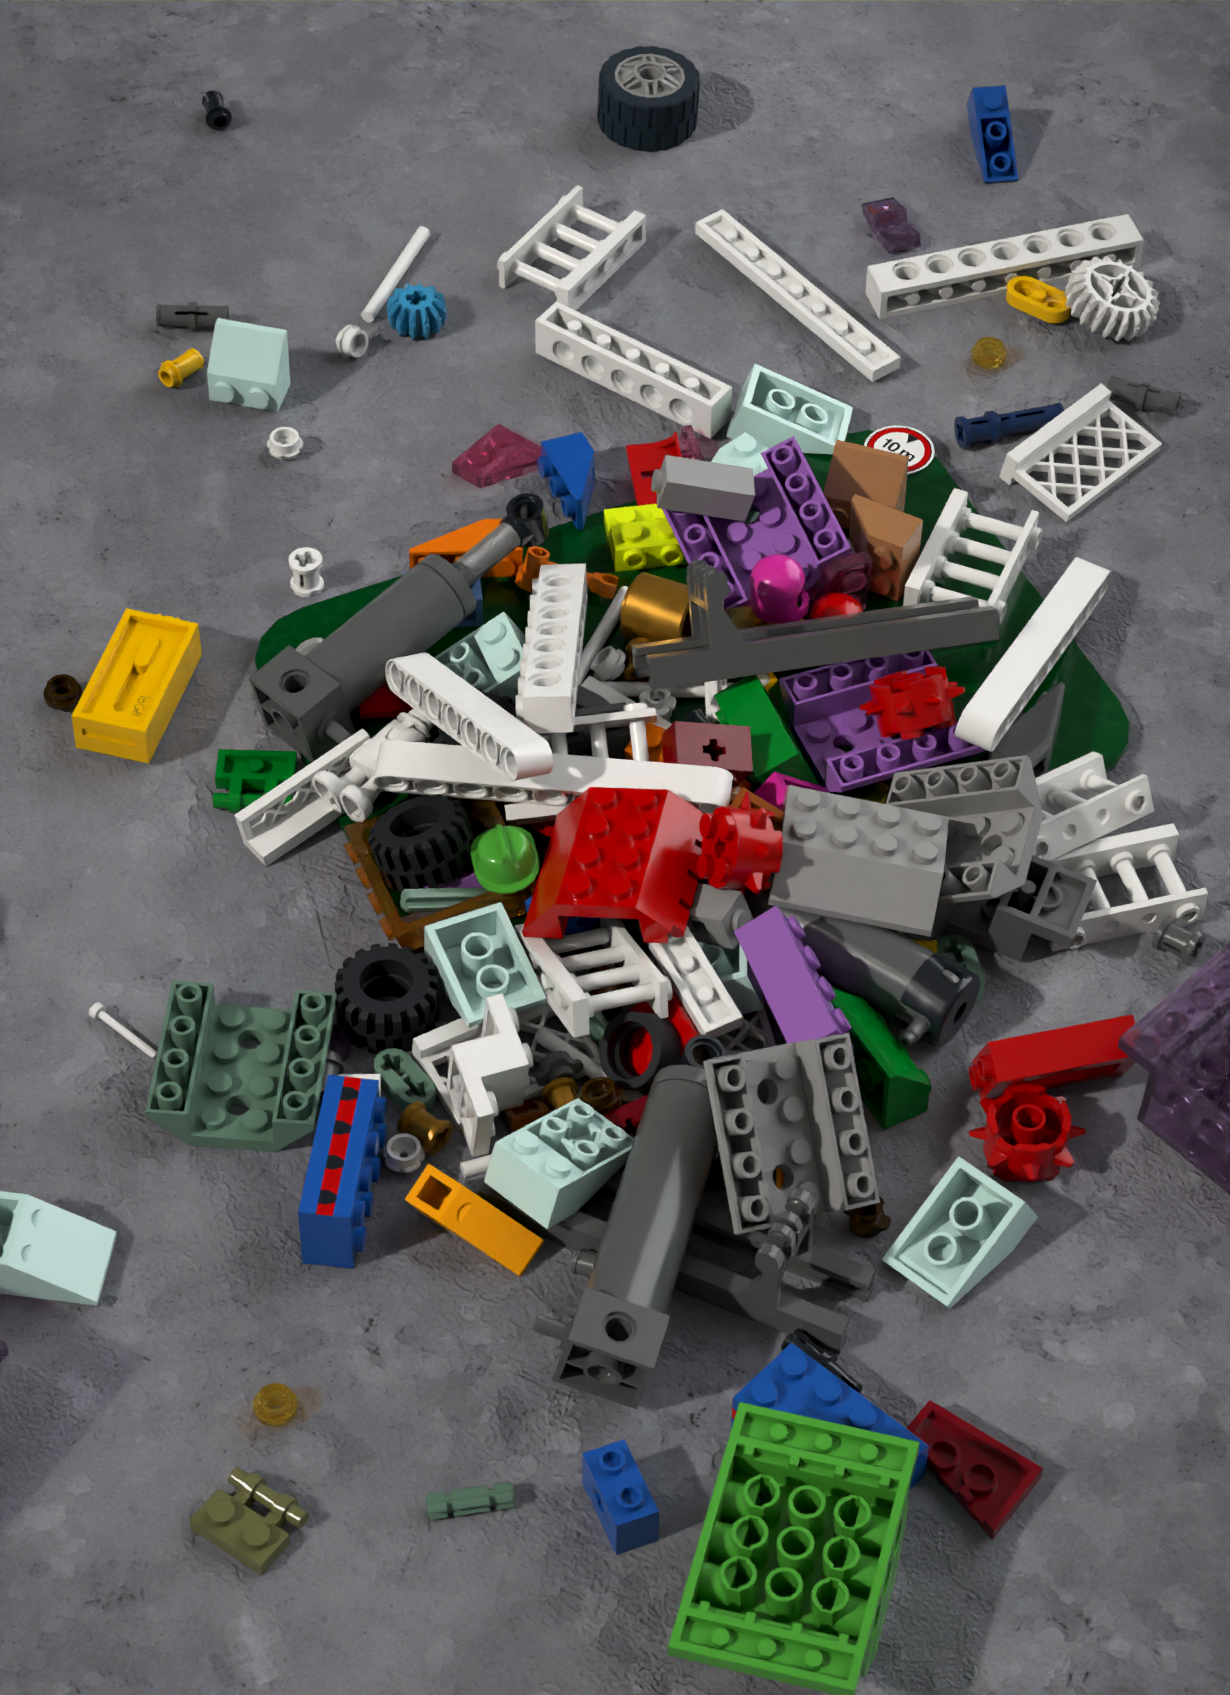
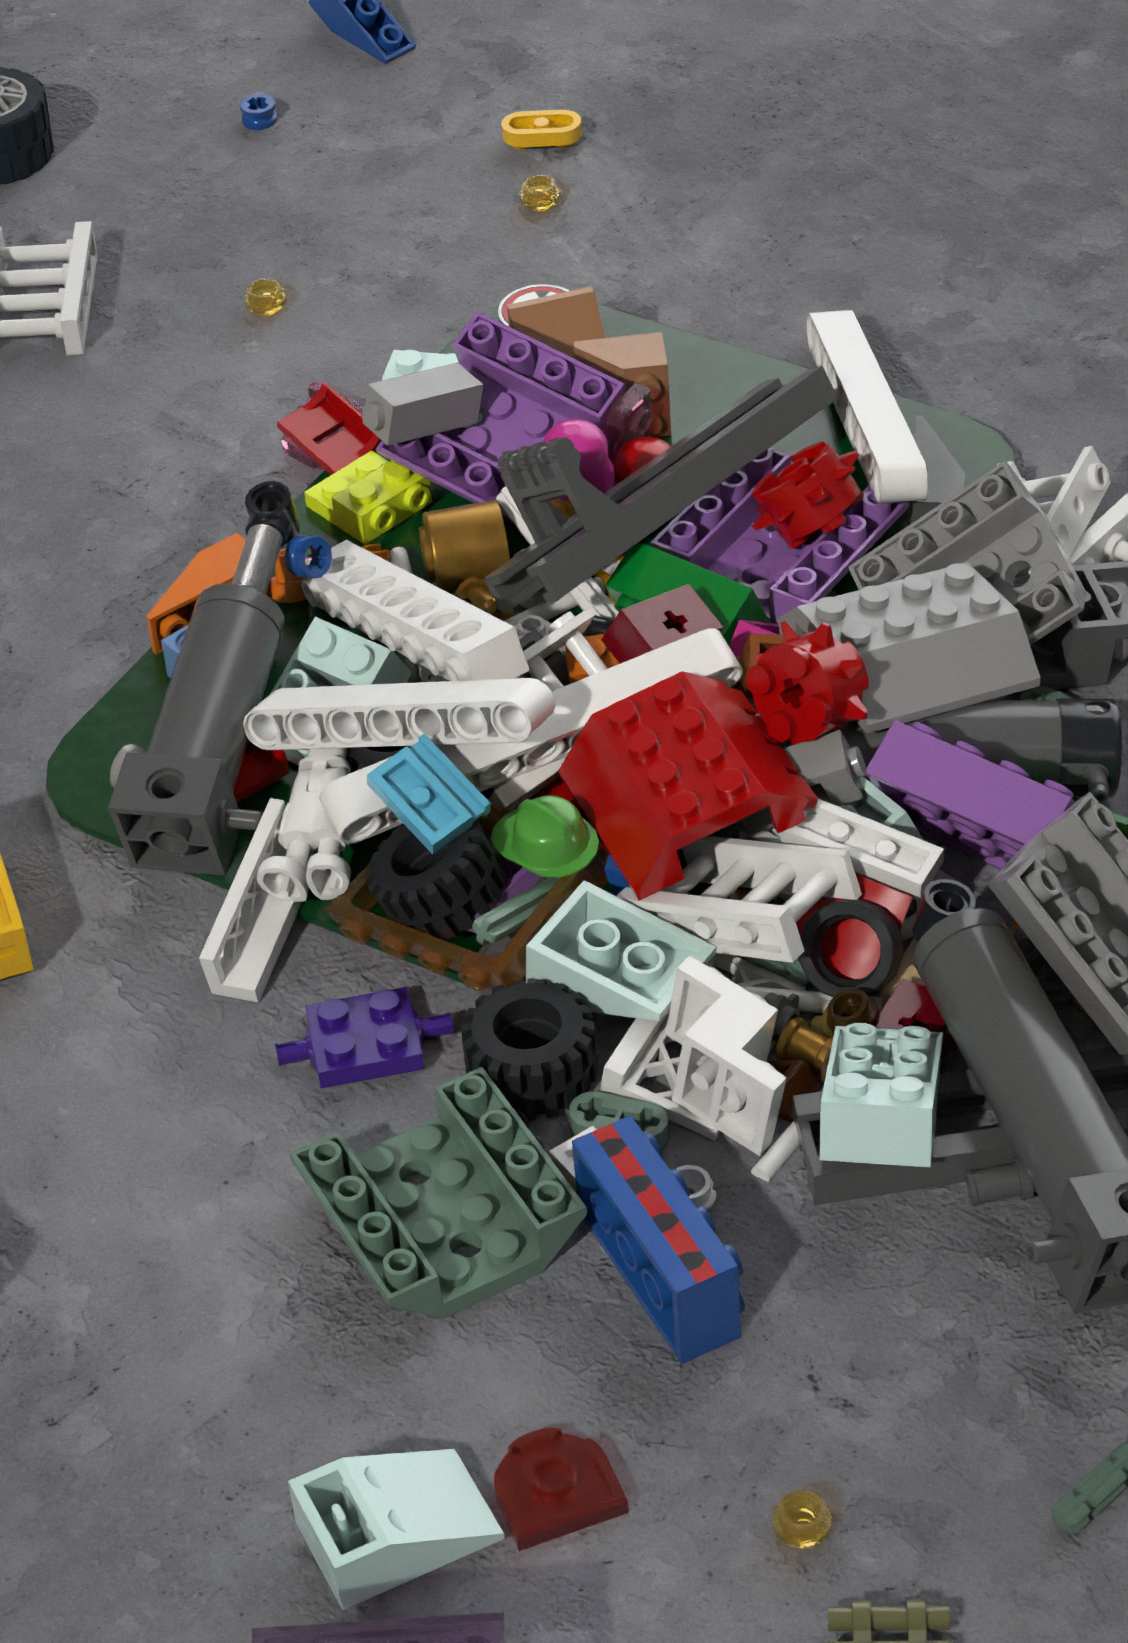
camera: 30 degrees left, 5 degrees down
white piece [89,1002,157,1060] -> none
green plate [213,749,297,814] -> none
white bush [288,547,324,598] -> none
pearl gold bush [397,1101,453,1155] -> none
light orange slope [404,1163,544,1277] -> none
clear pink wing [452,423,542,489] -> none
white brick [535,301,732,439] -> none
blue slope [537,432,596,531] -> none
white plate [695,209,901,382] -> none
light aqua slope [726,364,853,454] -> none
clear purple slope [862,197,921,253] -> none
white brick [865,214,1144,319] -> none
white fence [903,488,1042,624] -> none
dark blue pin [954,403,1064,449] -> none
white fence [999,384,1162,522] -> none
white gear [1064,256,1160,342] -> none
dark grey pin [1107,376,1181,416] -> none
none -> blue bush [240,94,277,130]
none -> clear yellow plate [245,278,287,316]
none -> dark purple plate [275,987,454,1088]
none -> blue bush [284,535,332,579]
none -> medium azure plate [367,733,491,855]
none -> clear red tile [494,1428,629,1551]

